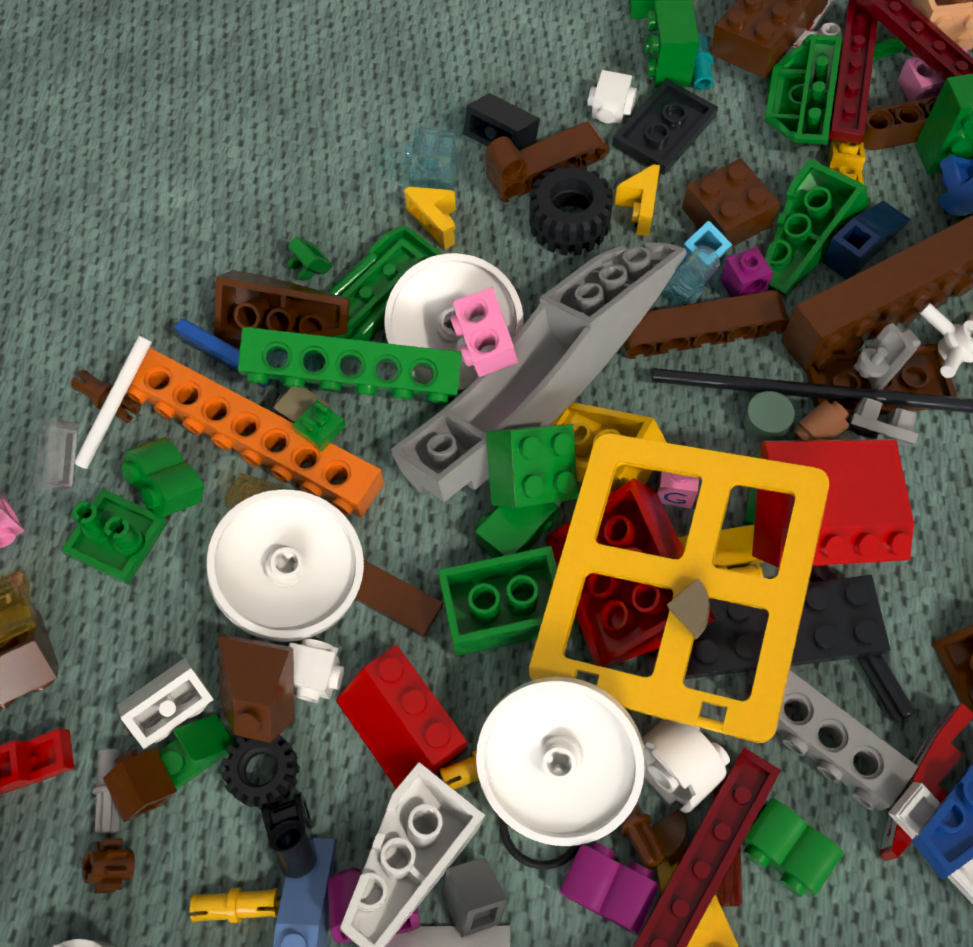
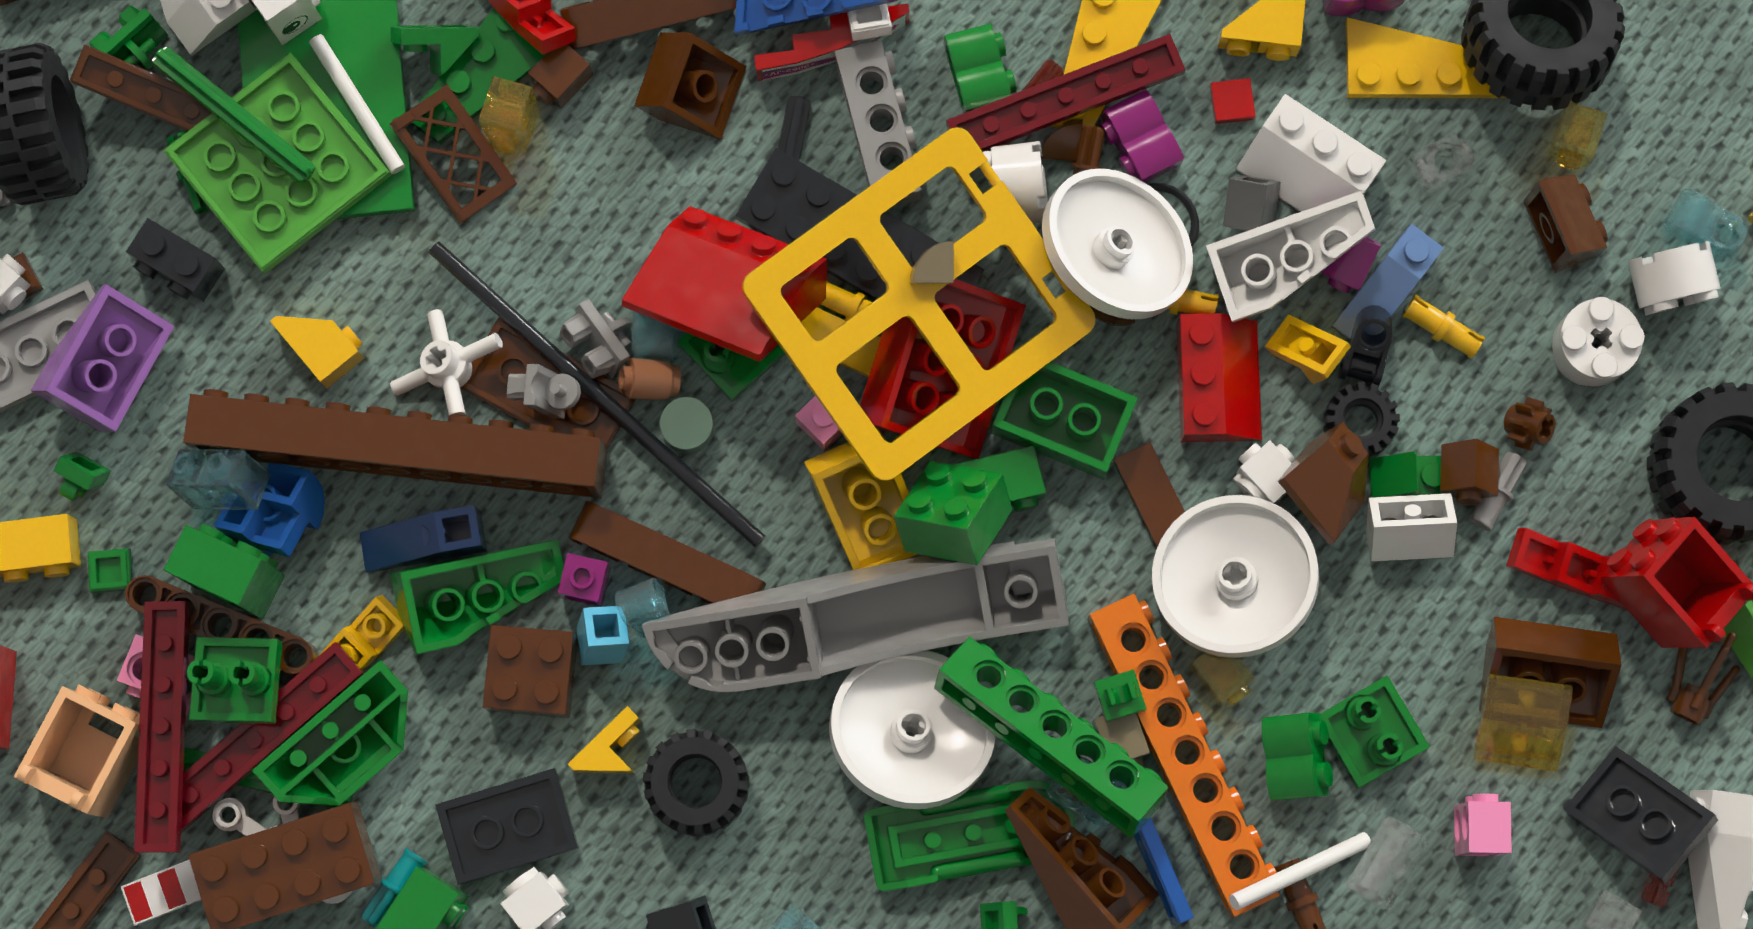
camera: 145 degrees left, 15 degrees up
yellow slope [404,187,456,250] -> none
bright pink brick [450,287,519,377] -> none
reddish brown beam [485,122,610,202] -> none
none -> green plate [187,637,282,724]
none -> yellow slope [1265,314,1351,384]

